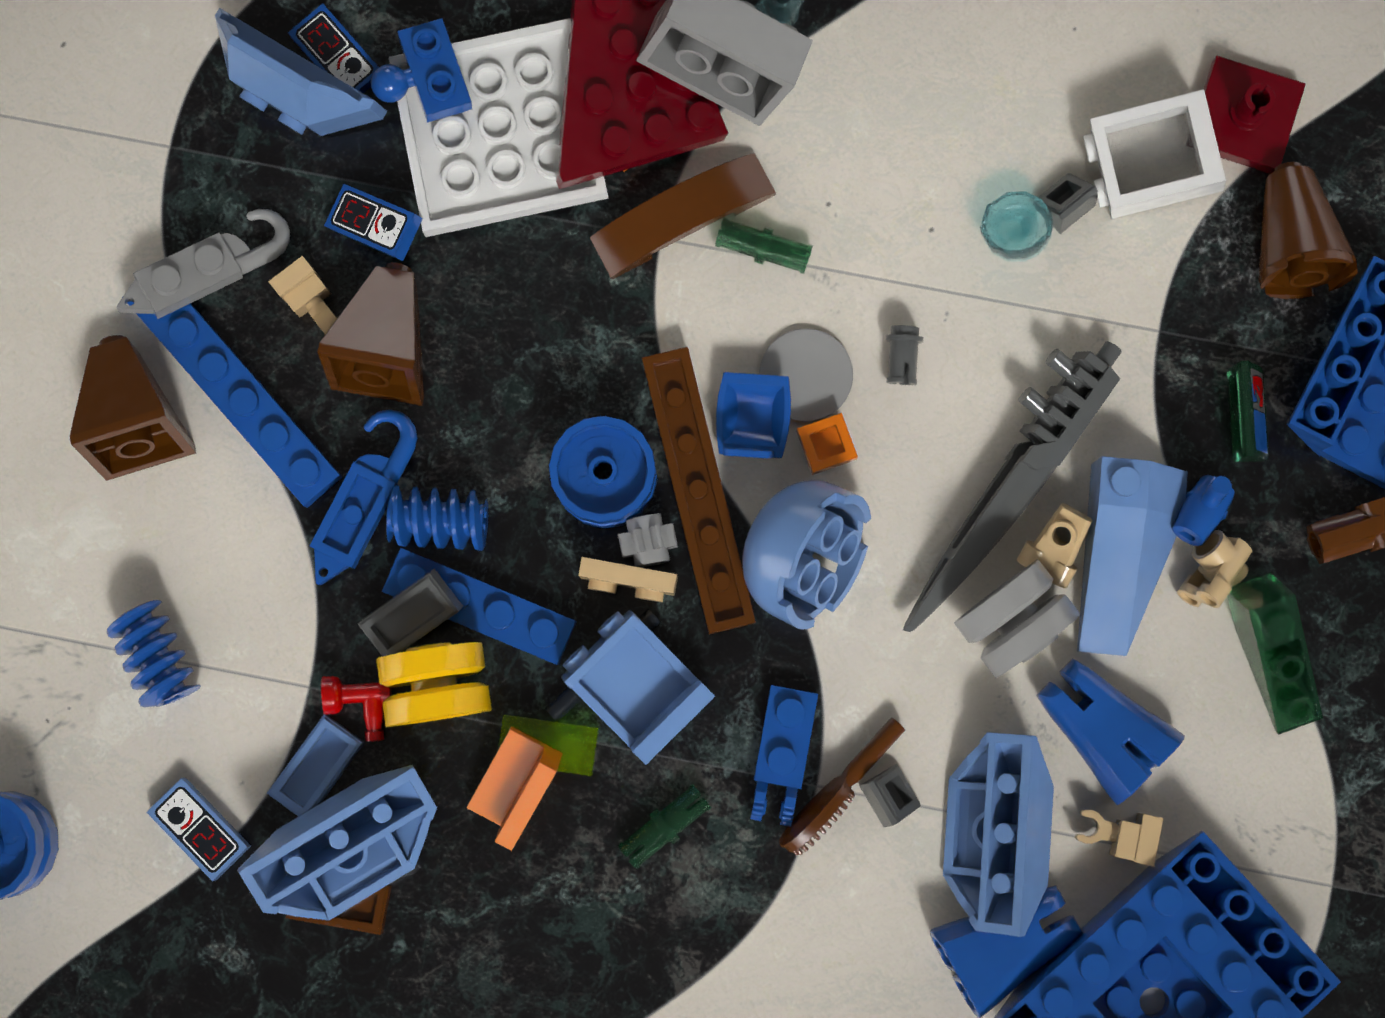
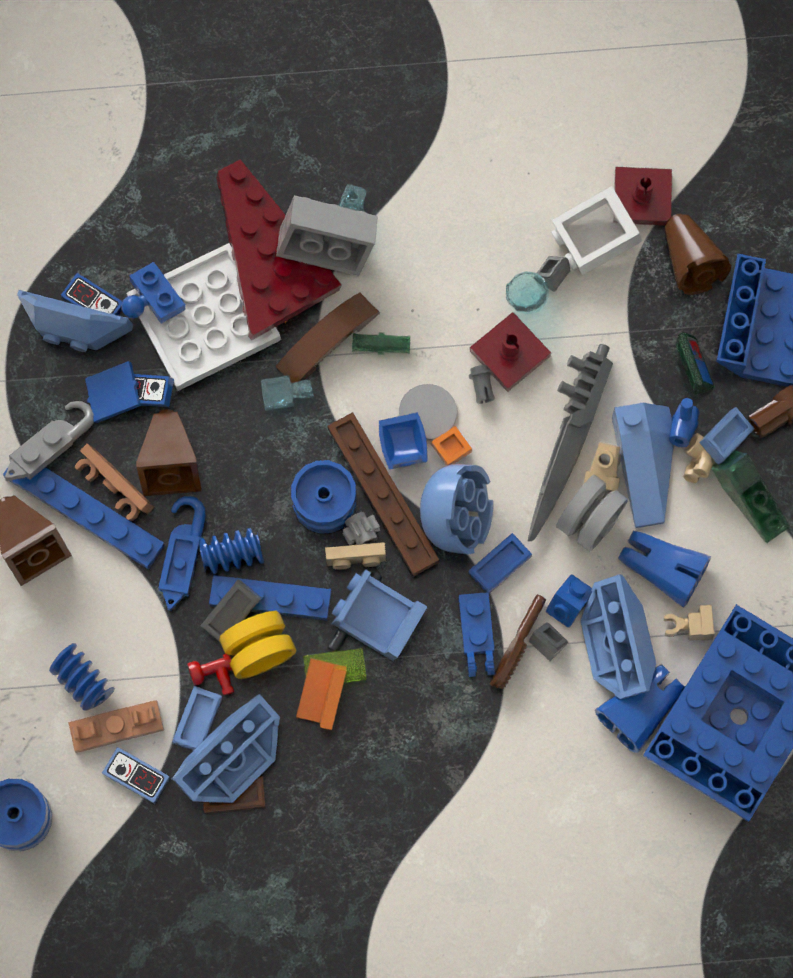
camera: 20 degrees left, 10 degrees down
tan piece [268,256,338,335] -> none
clear green pin [618,784,712,869] -> none
none -> nougat plate [68,700,164,753]
none -> nougat plate [75,444,155,521]
none -> blue piece [85,361,141,423]
none -> clear light blue plate [261,375,314,411]
none -> blue tile [468,533,532,594]
none -> dark red tile [470,312,551,392]
none -> blue bracket [546,574,592,628]
none -> medium blue tile [699,407,754,464]

